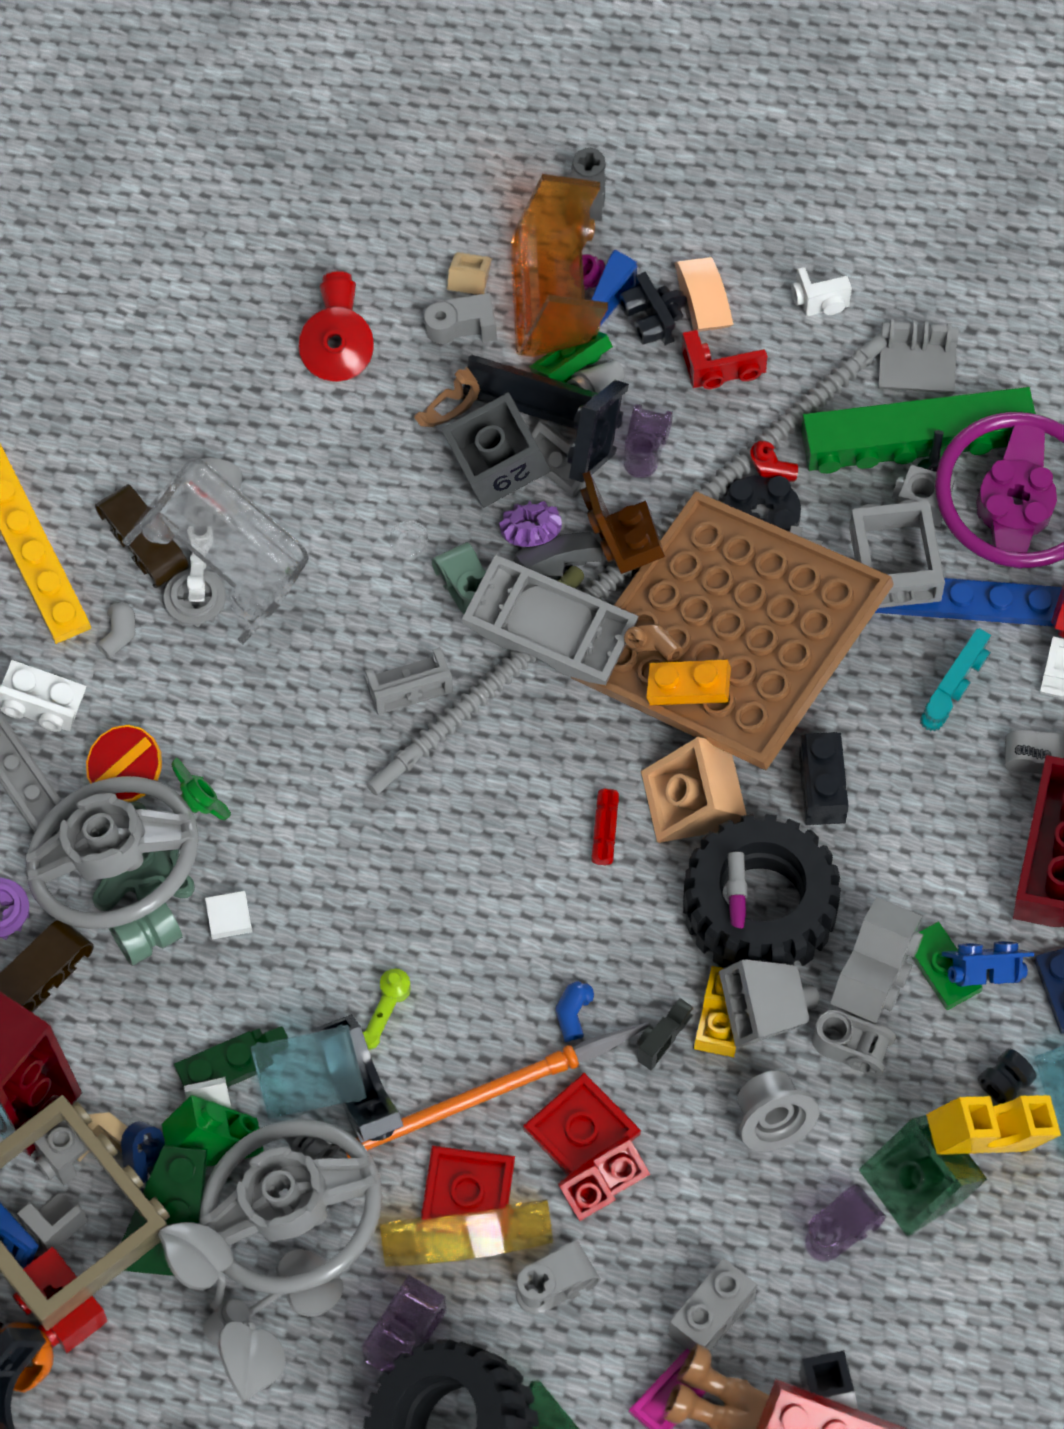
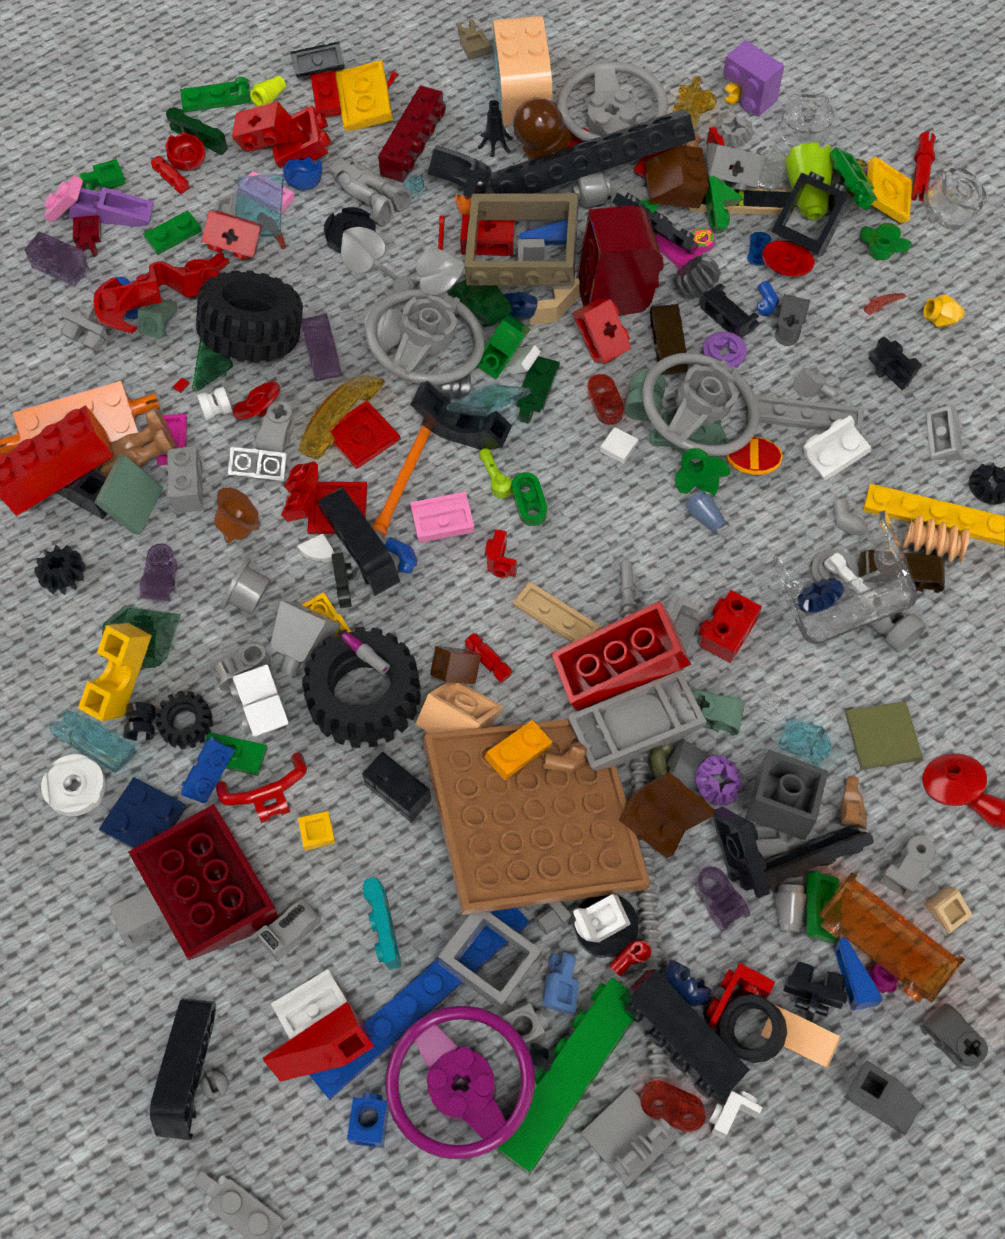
camera: 135 degrees right, 0 degrees up
none -> black gear [34,544,86,595]
none -> sand green tile [94,455,163,535]
none -> black tyre [155,691,213,749]
none -> white wheel [197,386,232,421]
none -> dark orange piece [214,488,260,543]
none -> red piece [215,752,307,823]
none -> slope [227,446,287,481]
none -> red dish [232,381,281,420]
none -> white tile [298,534,335,563]
none -> yellow plate [298,811,336,851]
none -> black beam [317,487,400,596]
none -> bright pink plate [410,492,475,543]
none -> reddish brown panel [430,646,481,684]
none -> red hinge [438,216,445,250]
none -> red bracket [485,529,517,578]
none -> green plate [512,472,547,526]
none -> tan tile [513,581,602,643]
none -> medium blue plate [543,952,579,1014]
none -> red brick [551,601,692,712]
none -> red brick [572,298,632,364]
none -> white bracket [573,894,631,943]
none -> clear red plate [587,374,624,425]
none -> black brick [619,969,750,1100]
none -> clear red plate [640,1080,706,1132]
none -> dark blue hair [663,960,711,1007]
none -> sand blue cone [686,490,727,533]
none -> red brick [698,590,762,663]
none -> black tyre [719,994,787,1063]
none -> clear light blue bracket [778,720,832,768]
none -> dark blue gear [797,578,844,613]
none -> dark grey slope [844,1061,922,1136]
none -> olive tile [845,701,923,770]
none -> light nougat piece [903,515,970,564]

